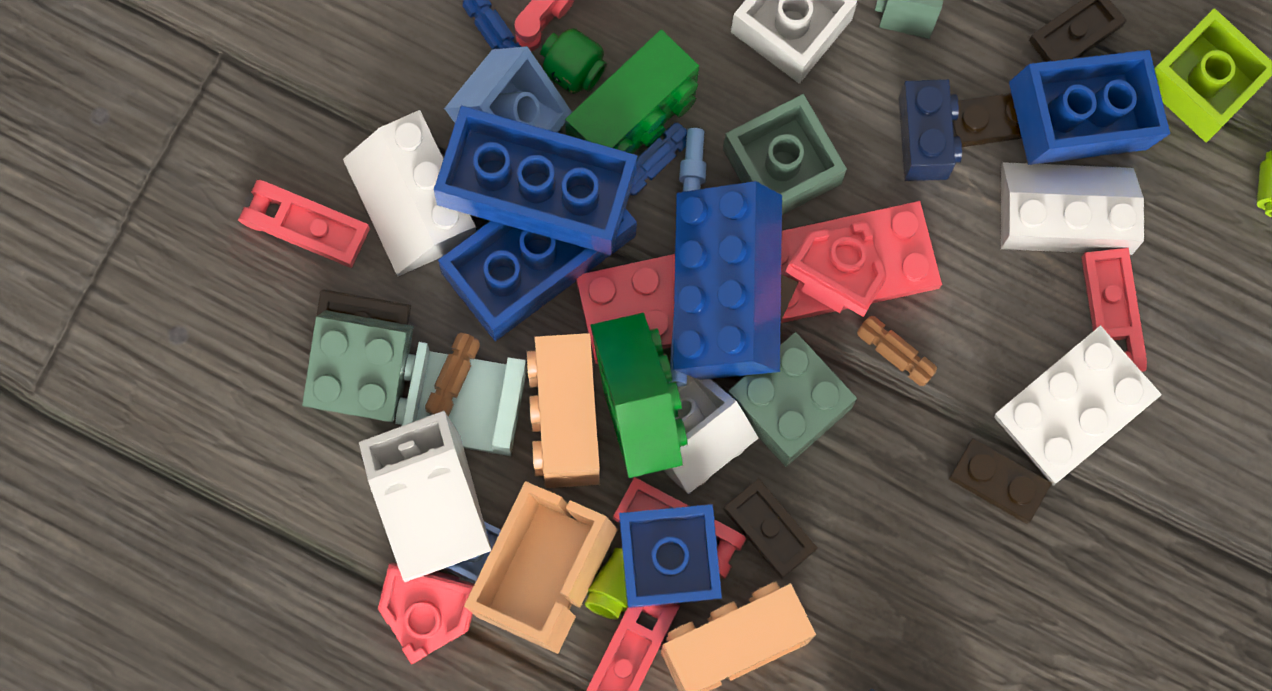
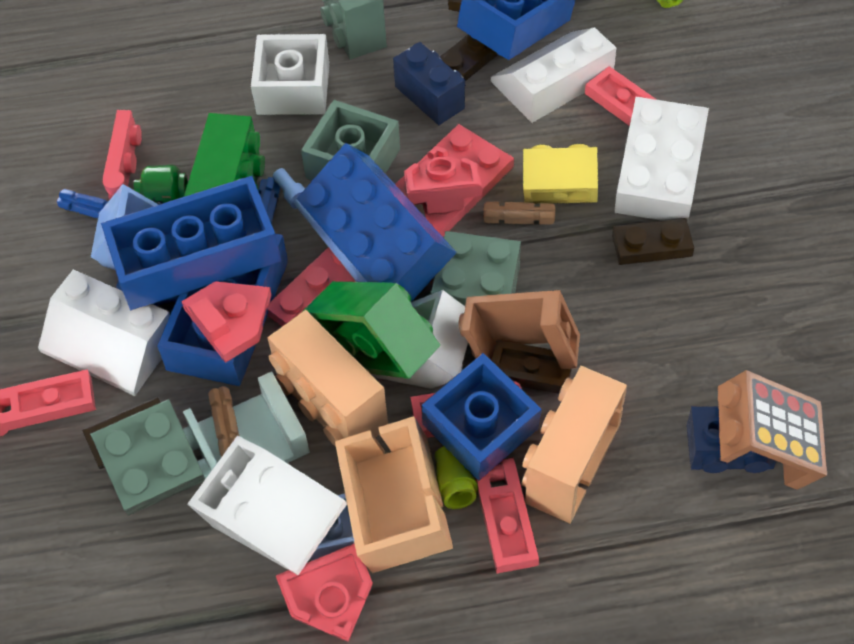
camera: 30 degrees left, 20 degrees down
none -> coral plate [181,281,271,363]
none -> nougat panel [459,290,580,369]
none -> light yellow brick [523,144,598,204]

